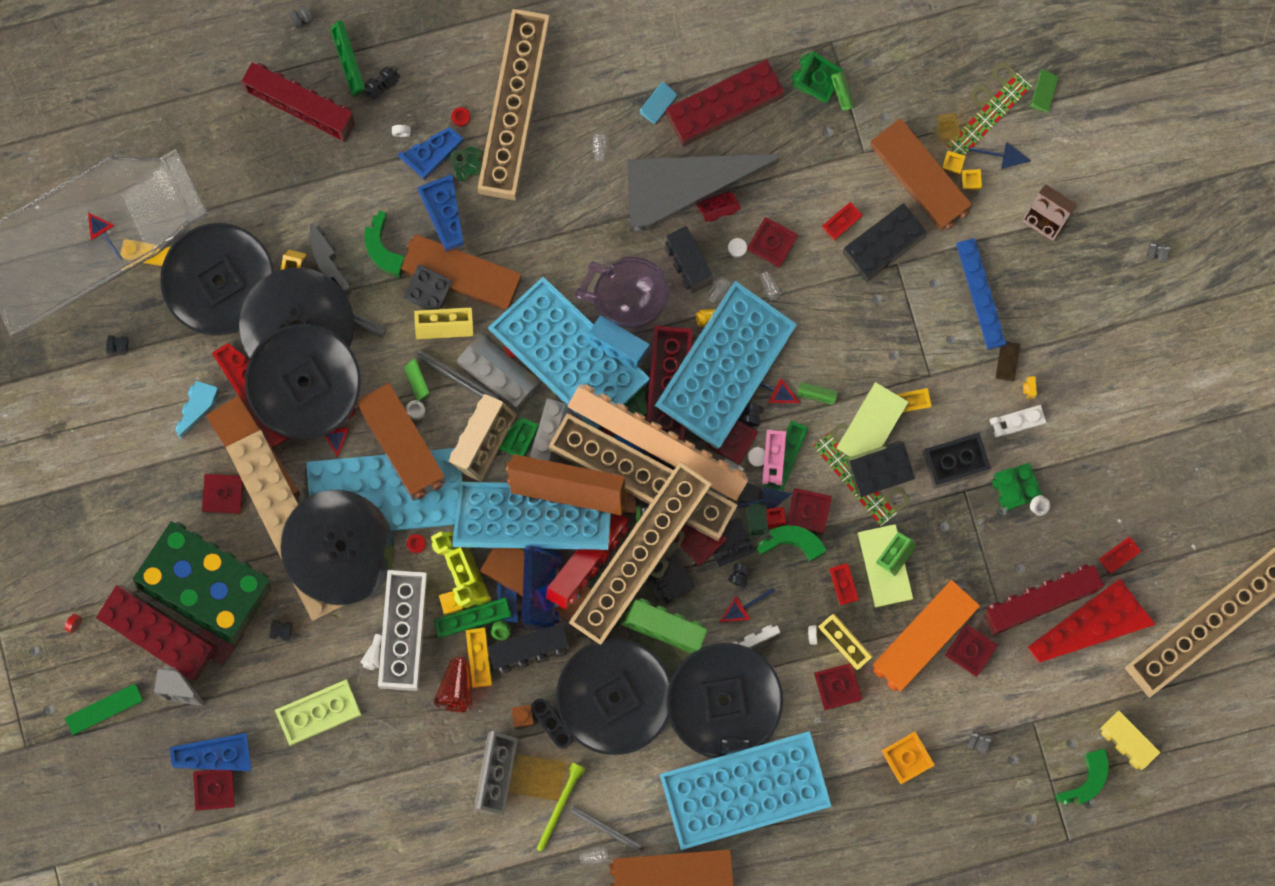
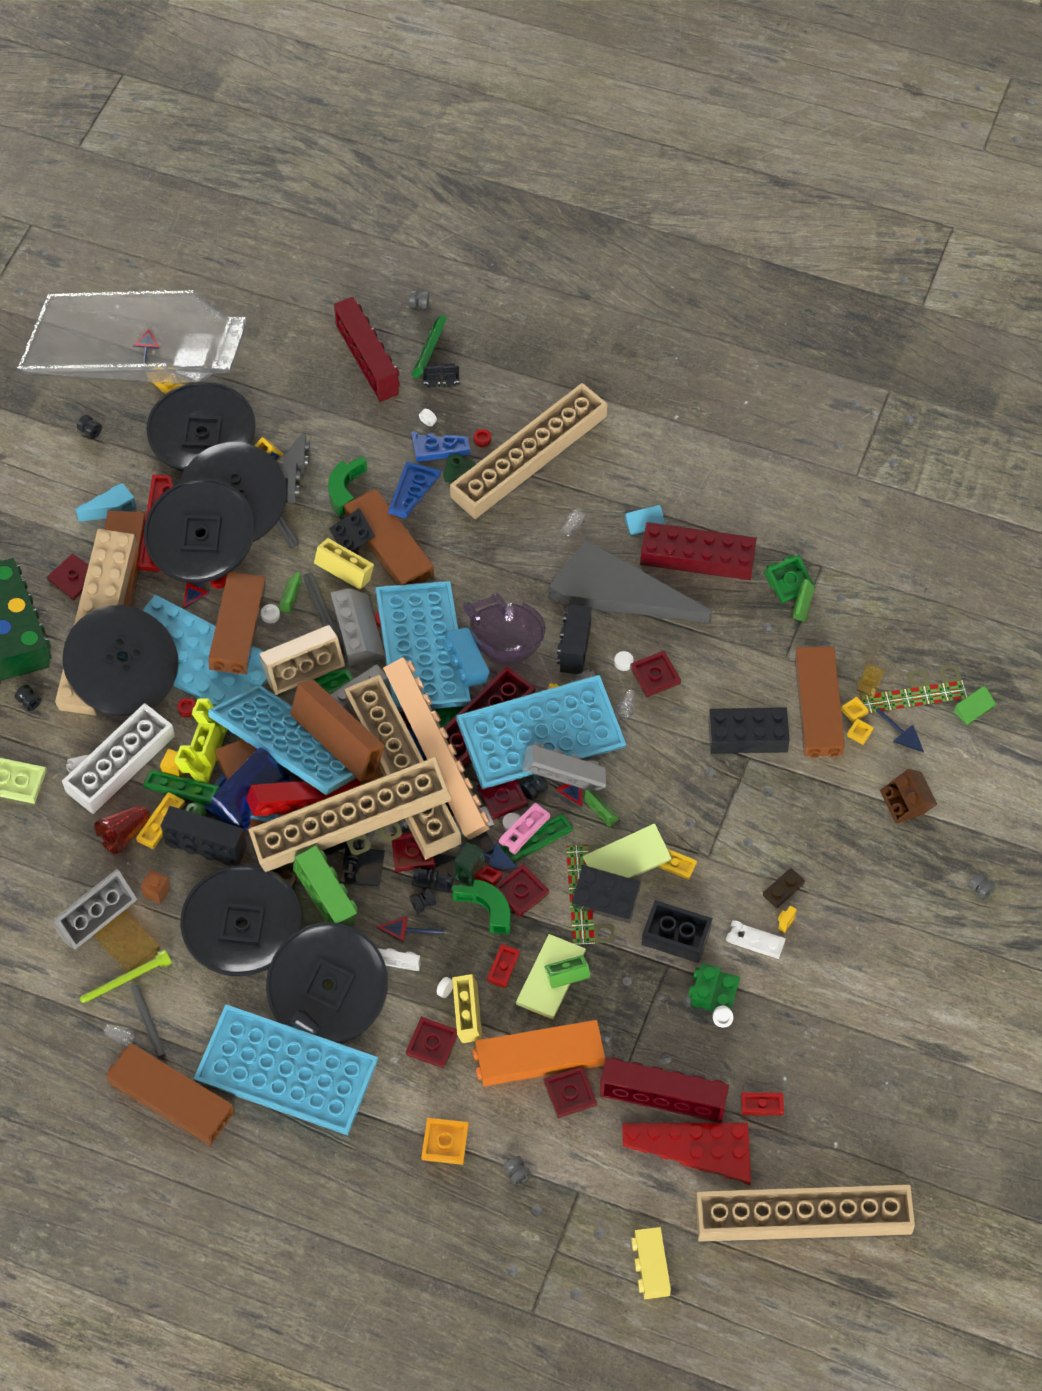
camera: 35 degrees right, 20 degrees down
black beam [532,698,572,750] -> none
dark red plate [696,191,741,222] -> none
red plate [822,202,863,241] -> none
blue plate [956,238,1006,350] -> none
green arch [1055,748,1108,805] -> none
none -> light grey slope [521,743,606,792]

